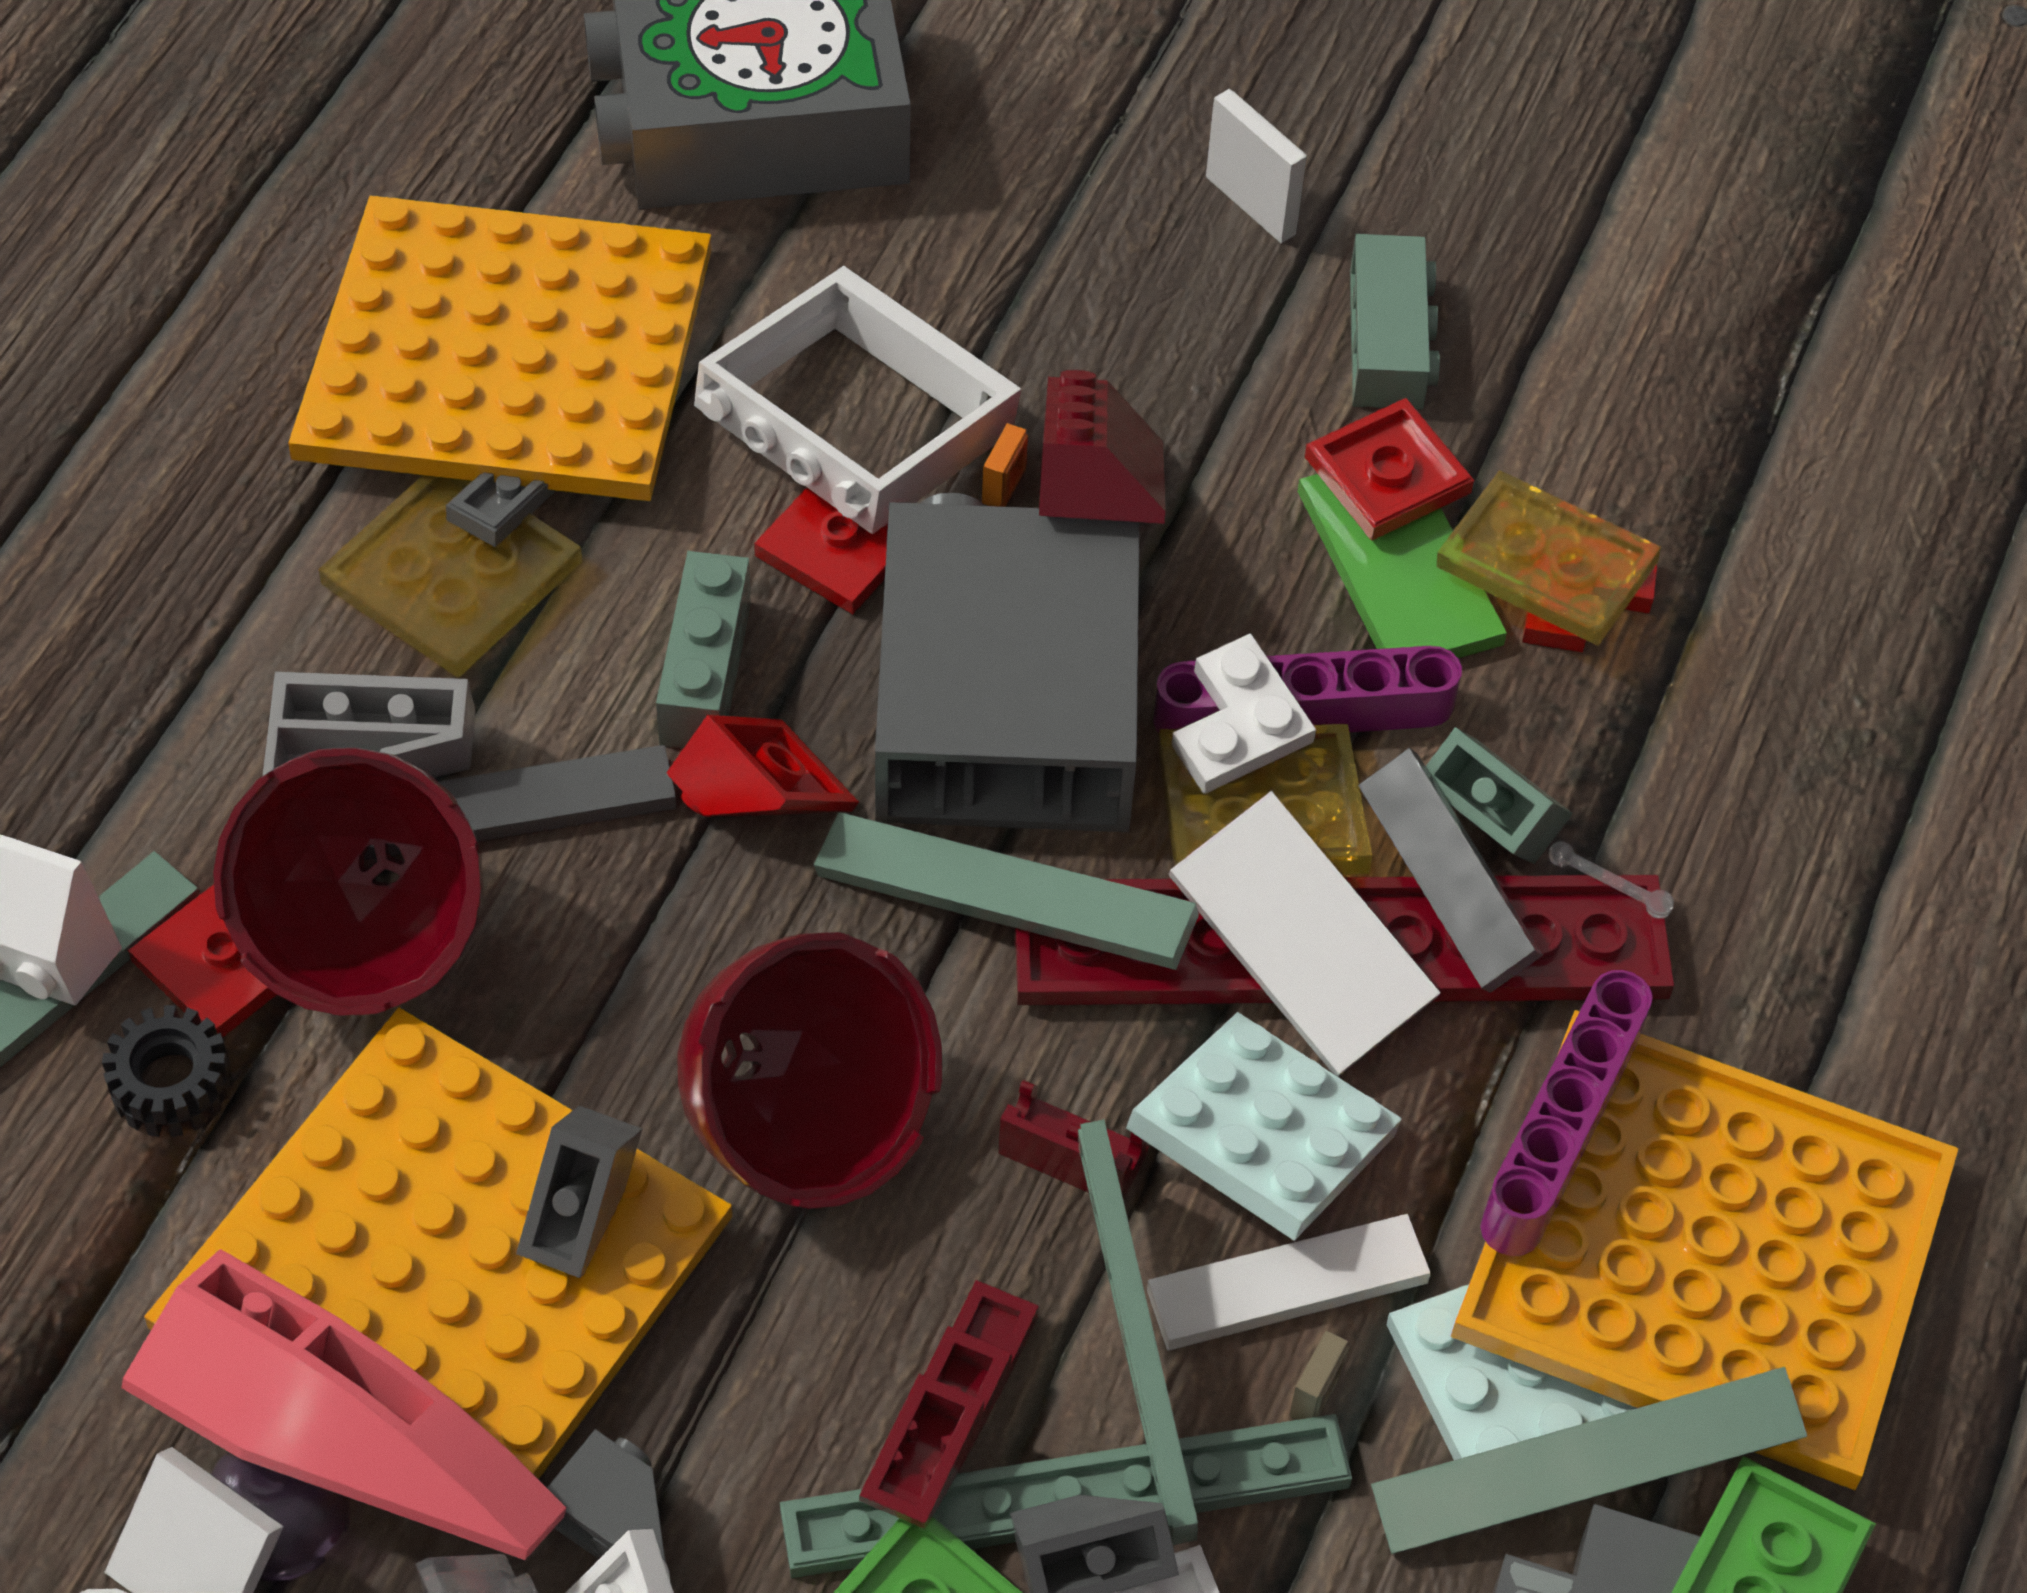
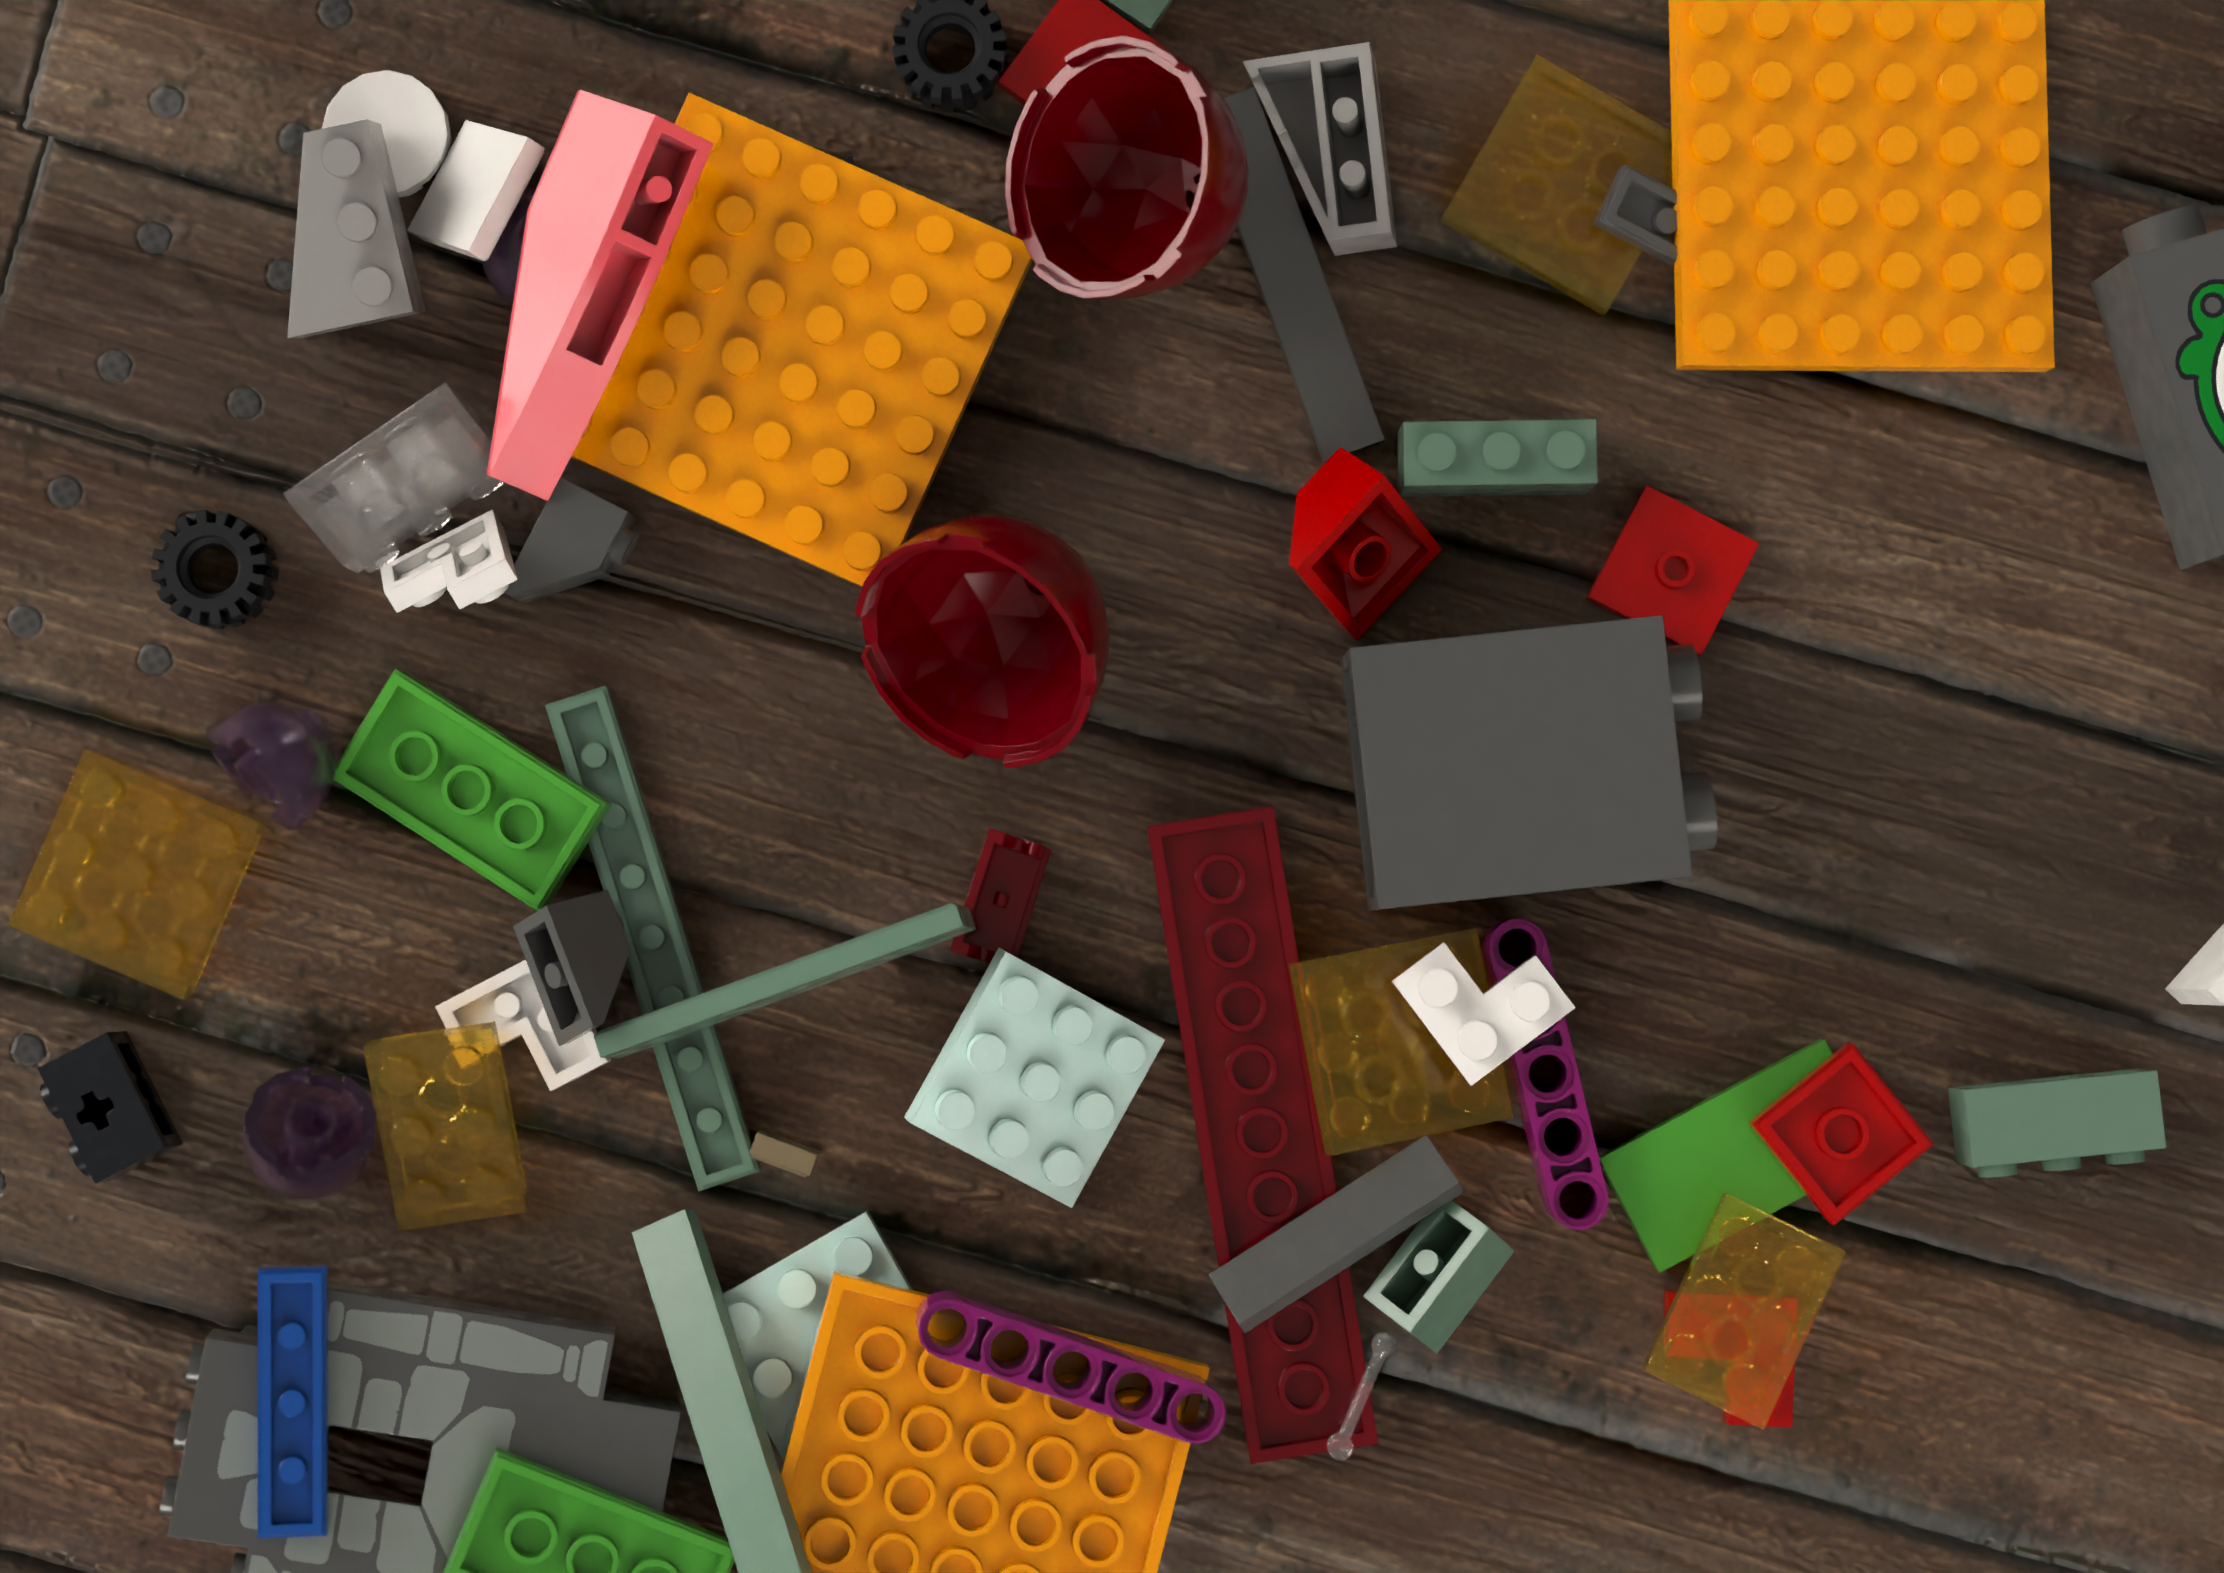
camera: 85 degrees right, 30 degrees up
dark grey slope [516,1105,643,1278] -> none
white window [694,266,1021,534] -> none
sand green tile [814,812,1199,970] -> none
dark red slope [859,1280,1039,1529] -> none
orange tile [982,423,1028,507] -> none
dark red slope [1039,370,1166,524] -> none
white tile [1147,1214,1430,1351] -> none
white tile [1169,791,1440,1077] -> none

